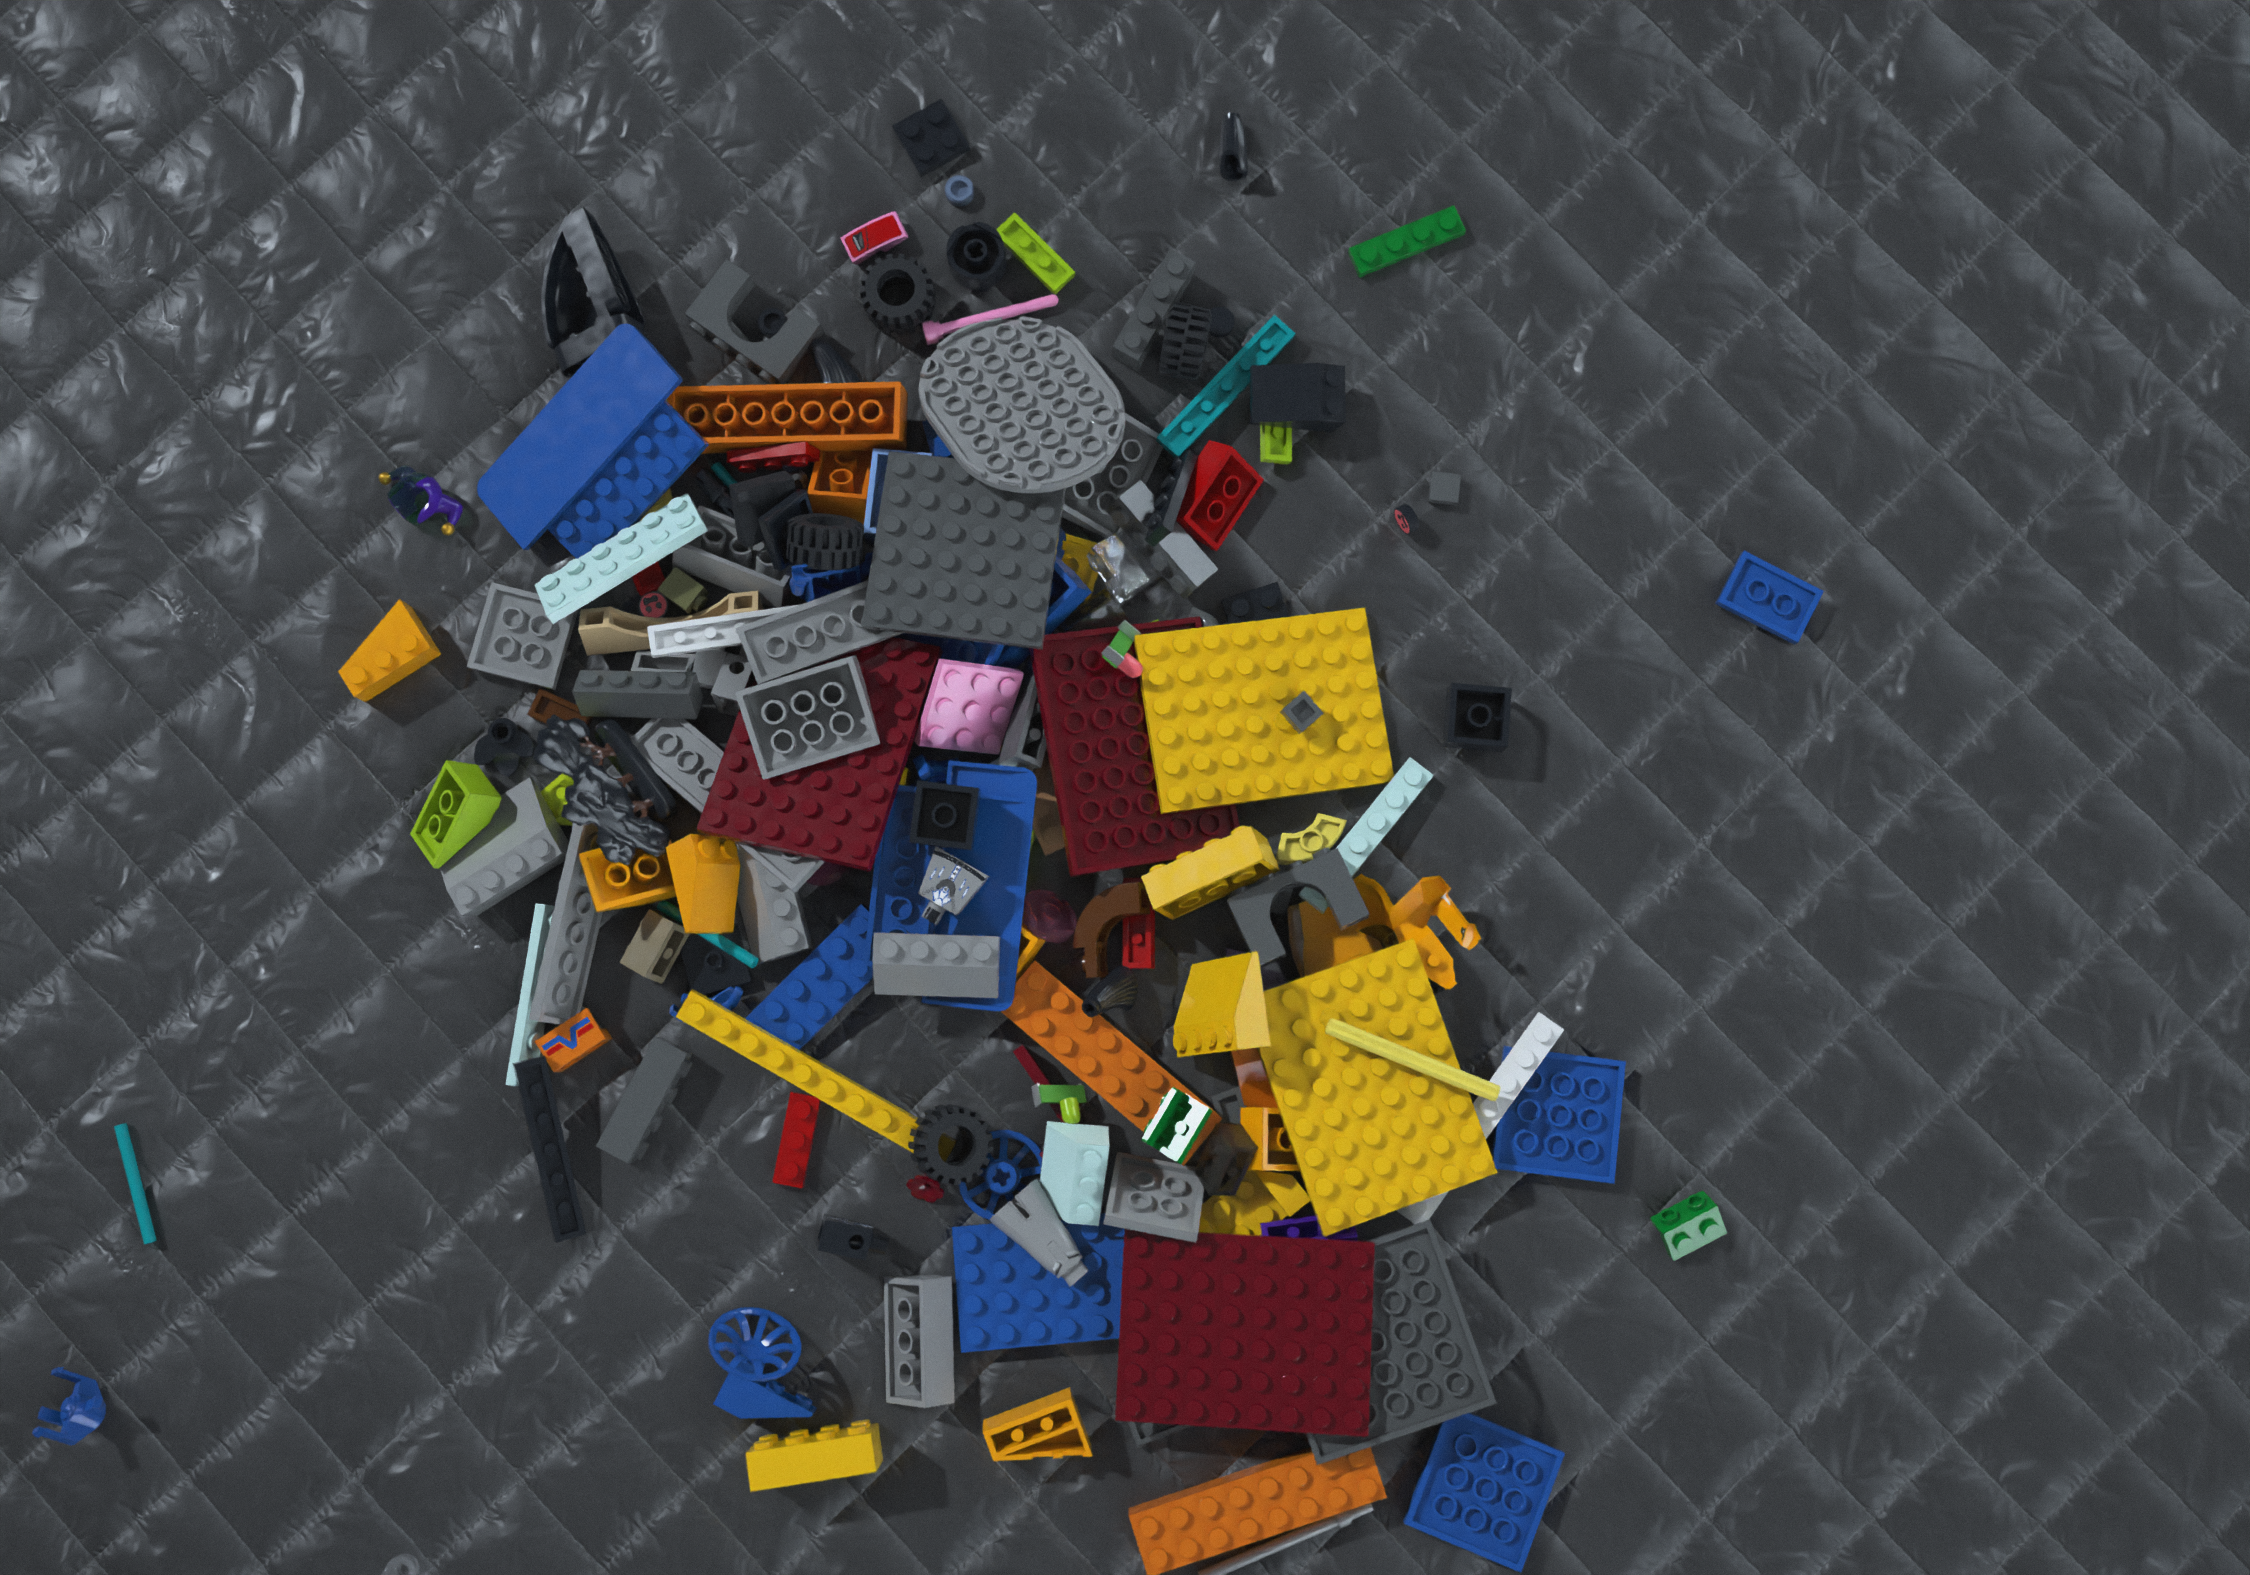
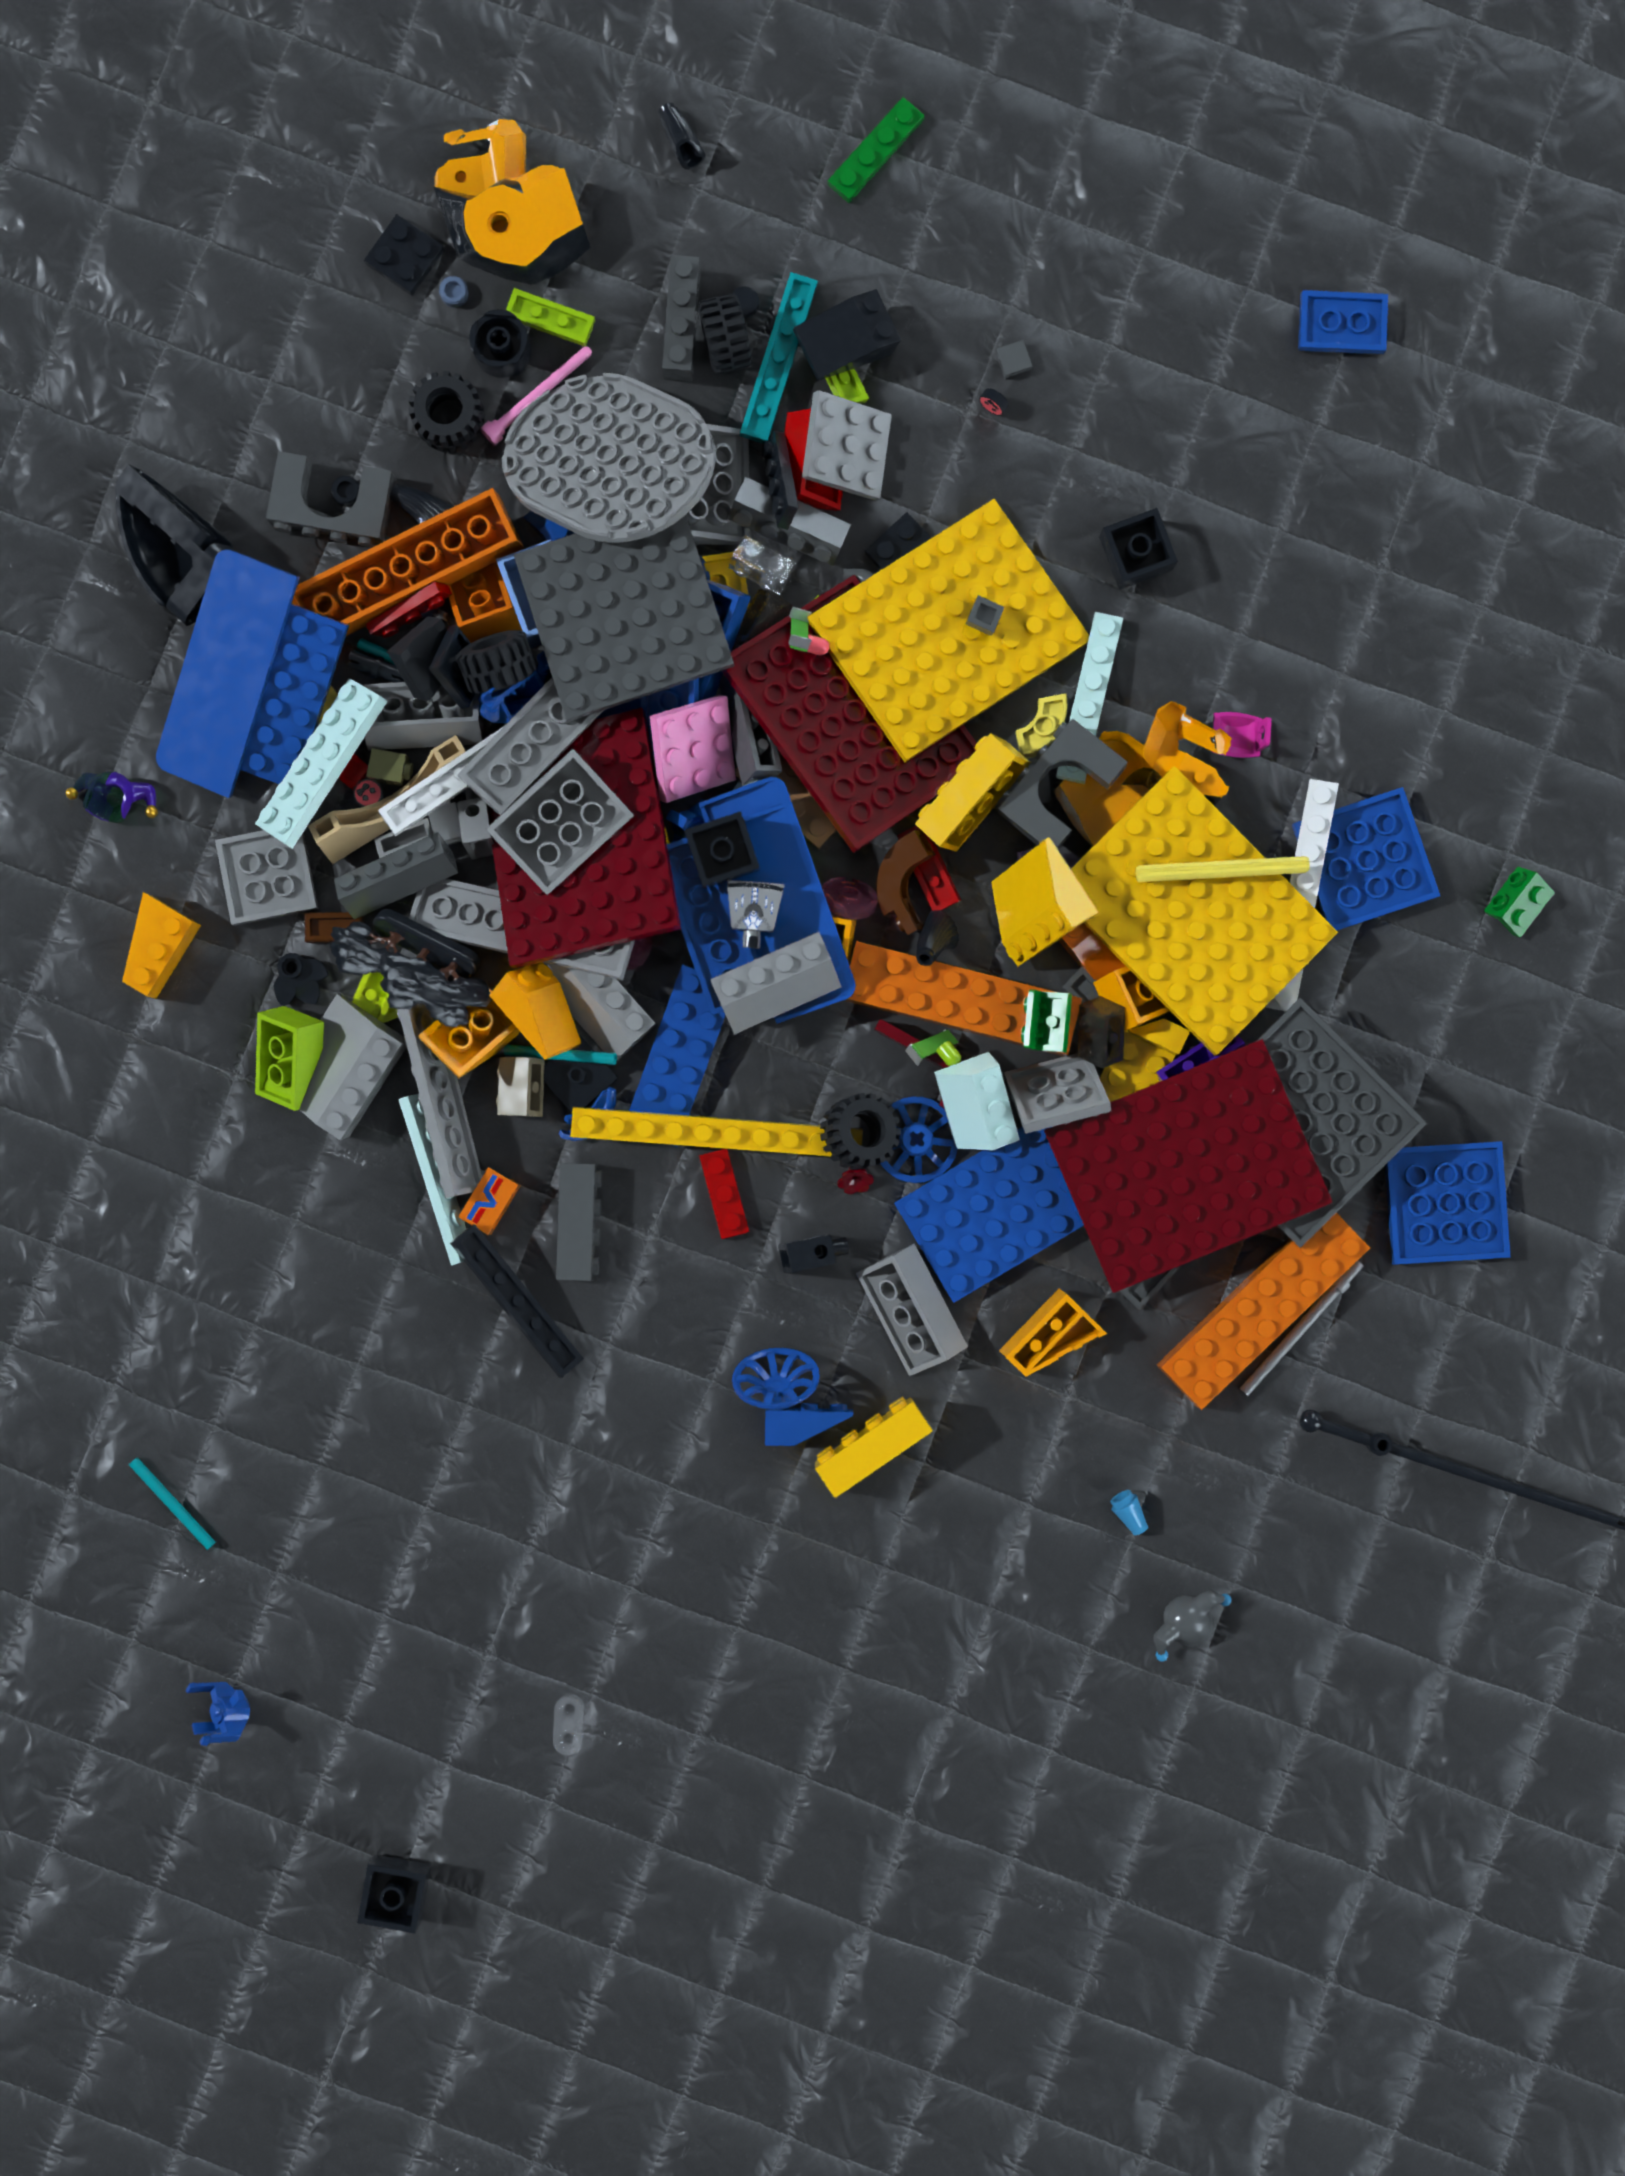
camera: 25 degrees left, 5 degrees up
slope [841,211,908,265] -> none
light grey piece [989,1179,1089,1287] -> none
none -> light orange piece [434,119,591,285]
none -> light grey plate [802,390,892,500]
none -> dark pink piece [1211,712,1271,758]

